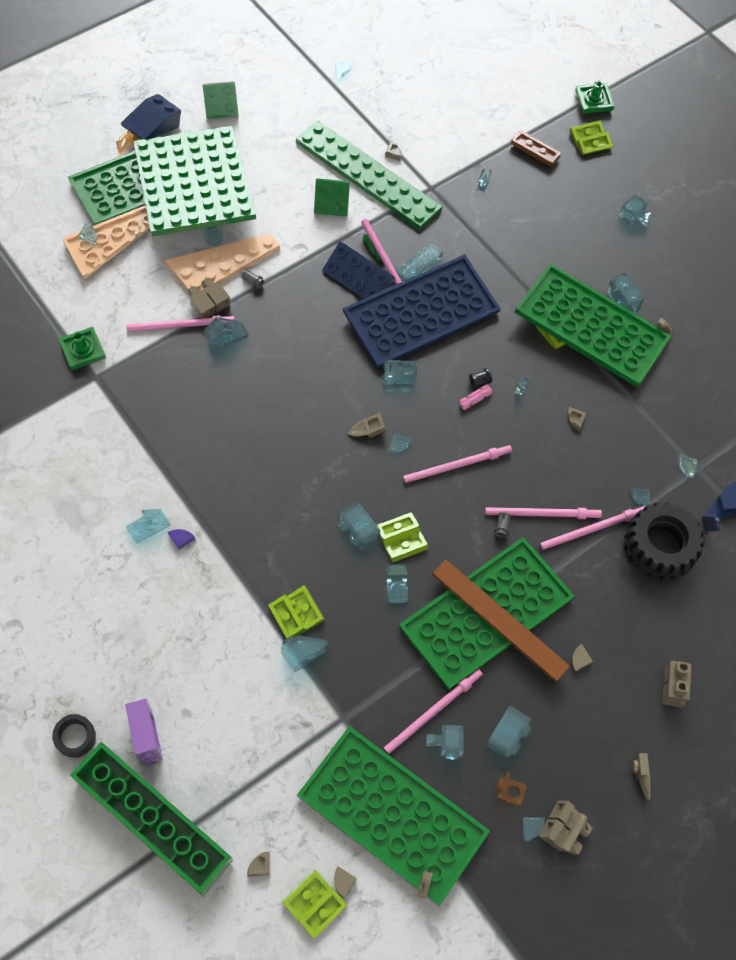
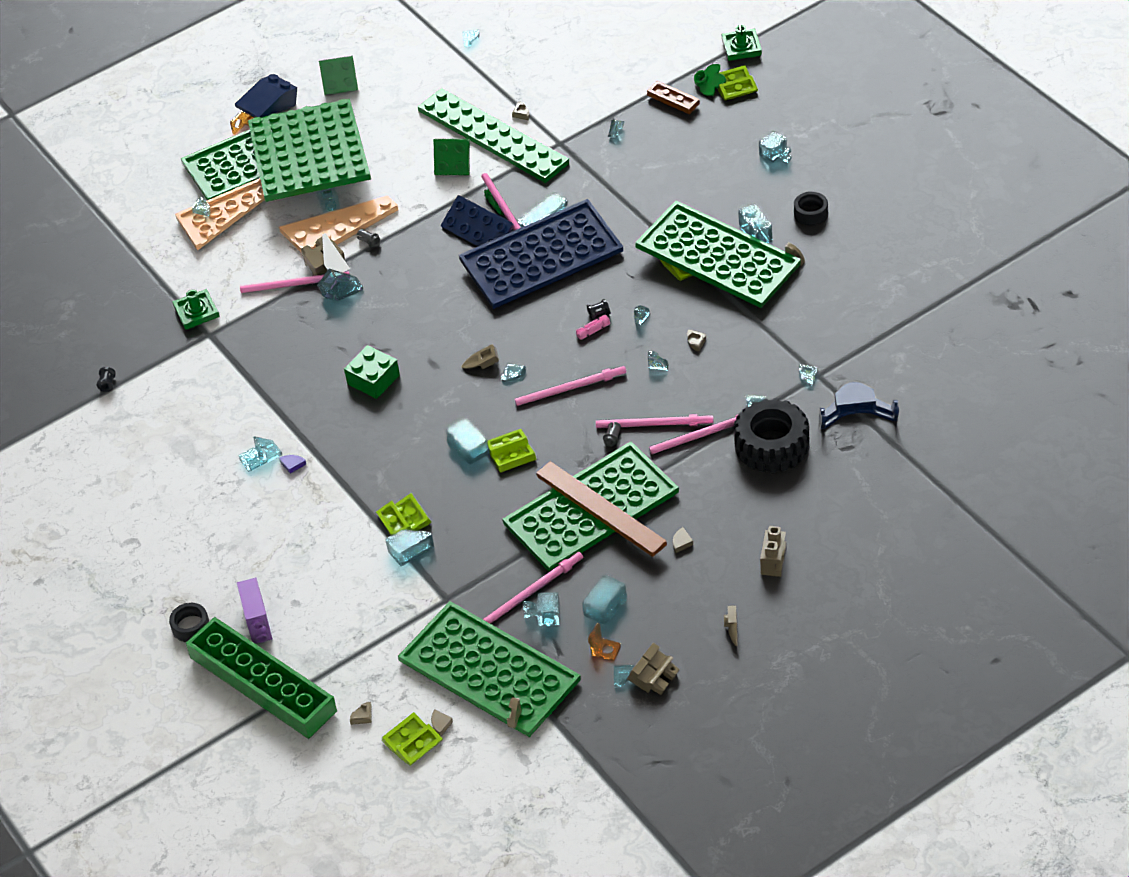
camera: 10 degrees right, 15 degrees down
clear light blue piece [382,360,417,384] -> none
clear light blue slope [386,564,408,603] -> none
none -> white sticker [322,233,350,277]
none -> green brick [344,345,400,399]
none -> clear light blue tile [648,351,669,370]
none -> green plate [694,64,727,96]
none -> black tyre [794,192,828,225]

